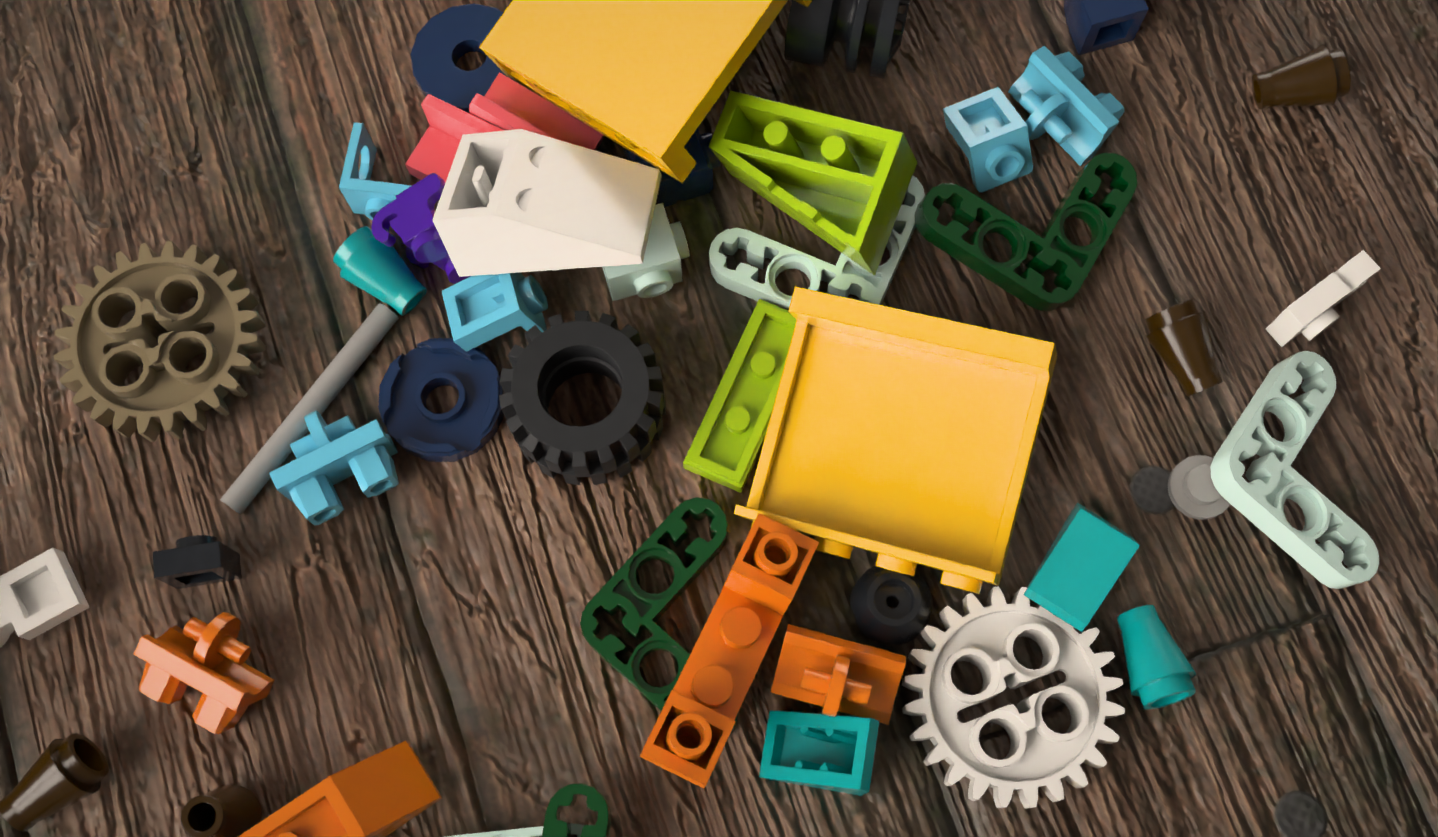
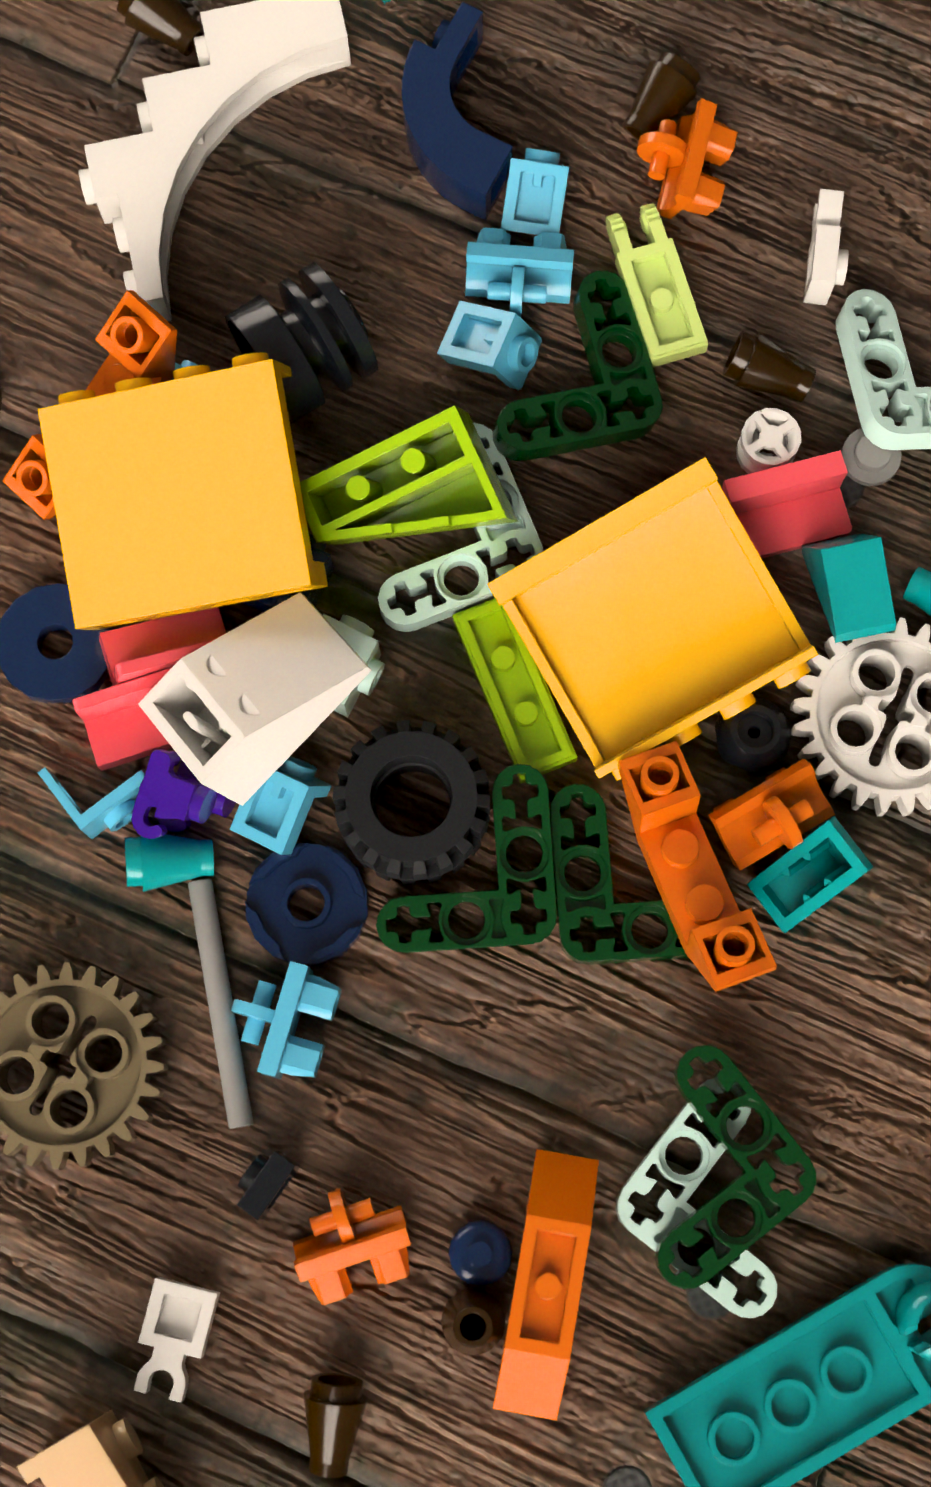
camera: 45 degrees left, 5 degrees up
none -> dark green beam [376,764,557,953]
none -> dark blue piece [448,1220,512,1286]
none -> medium azure bracket [501,148,570,235]
none -> yellowish green hinge [605,203,708,368]
none -> orange hips [636,98,738,219]
none -> coral panel [722,450,852,558]
none -> white wheel [736,408,801,474]

